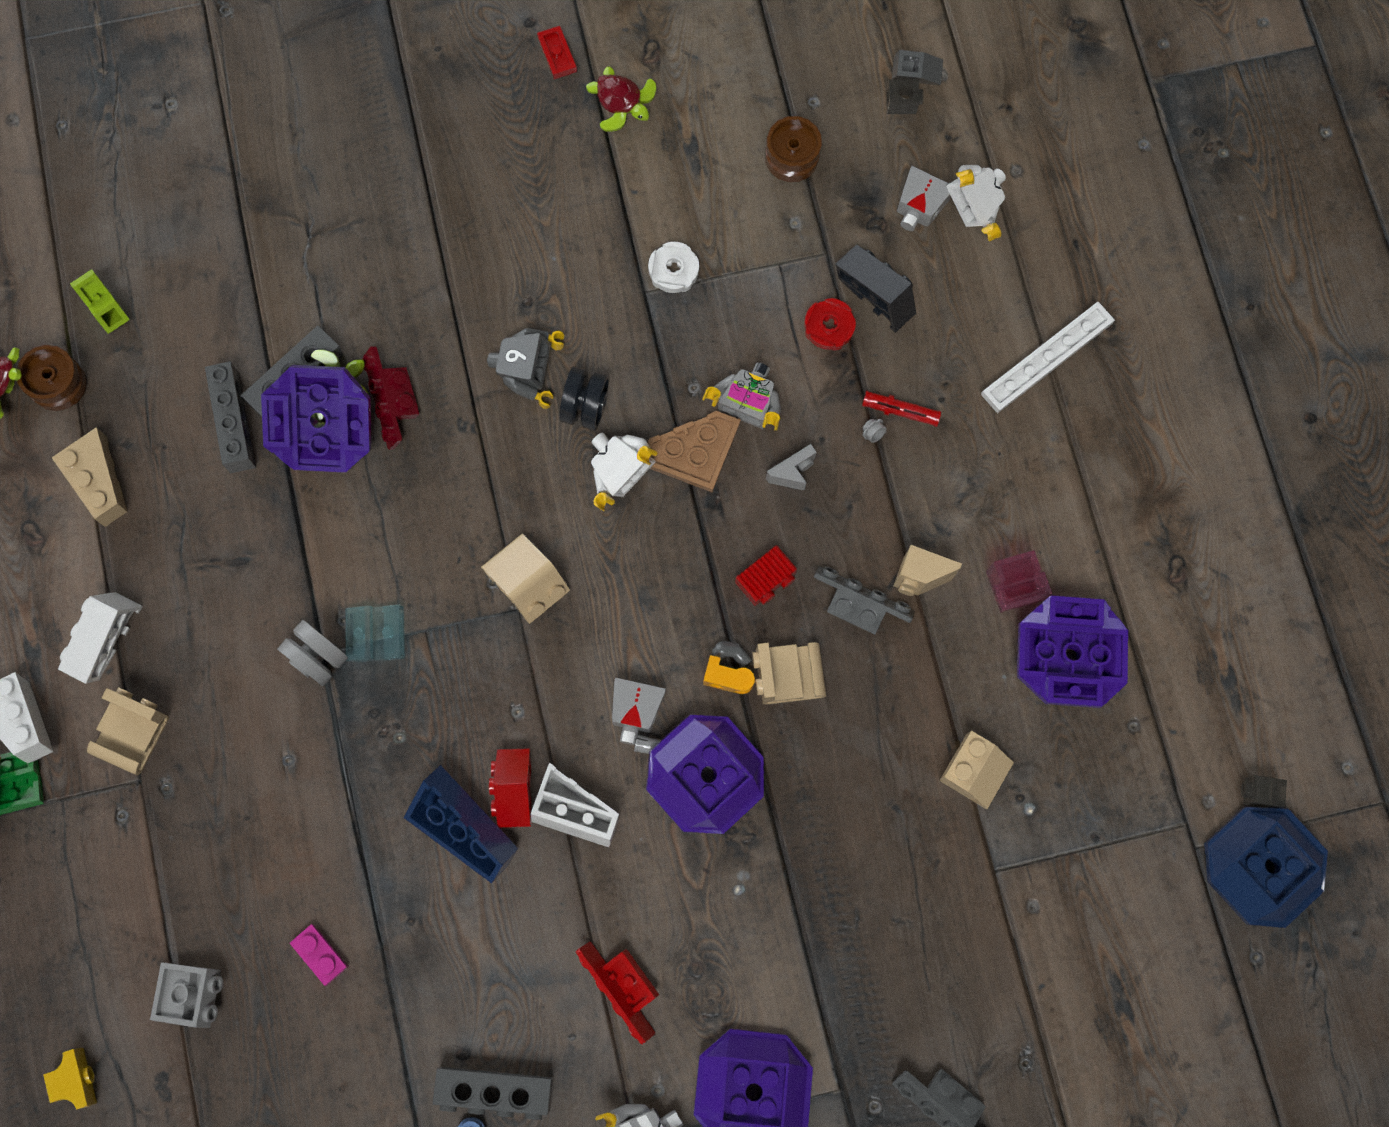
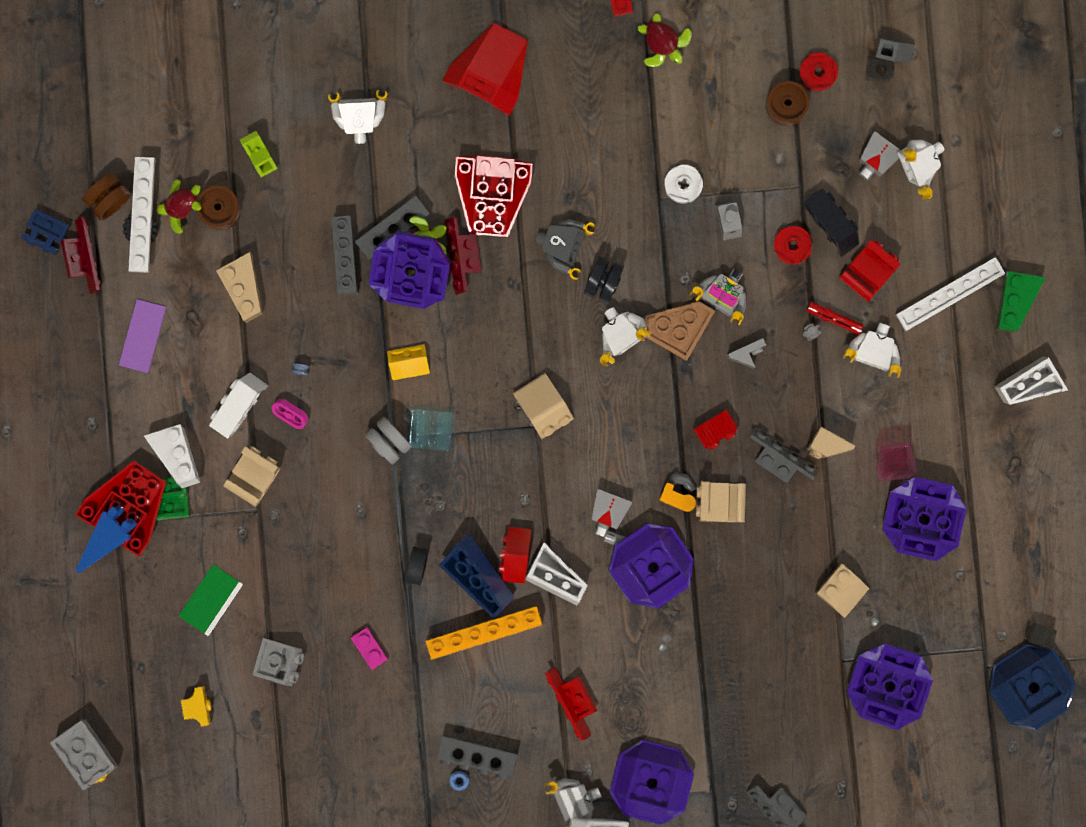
camera: 15 degrees right, 10 degrees up
none -> green sticker [178,565,243,636]
none -> dark pink plate [272,399,308,429]
none -> sand blue bush [291,363,309,376]
none -> white torso [328,90,387,143]
none -> yellow panel [387,344,430,380]
none -> black tyre [406,547,428,585]
none -> light orange brick [426,606,542,660]
none -> red wedge [442,23,528,116]
none -> red wedge [455,155,533,237]
none -> light grey torso [715,201,742,241]
none -> red plate [799,53,838,92]
none -> red piece [839,240,901,302]
none -> torso [842,323,901,378]
none -> dark purple piece [846,644,933,730]
none -> white wedge [994,356,1068,405]
none -> green wedge [996,271,1046,333]

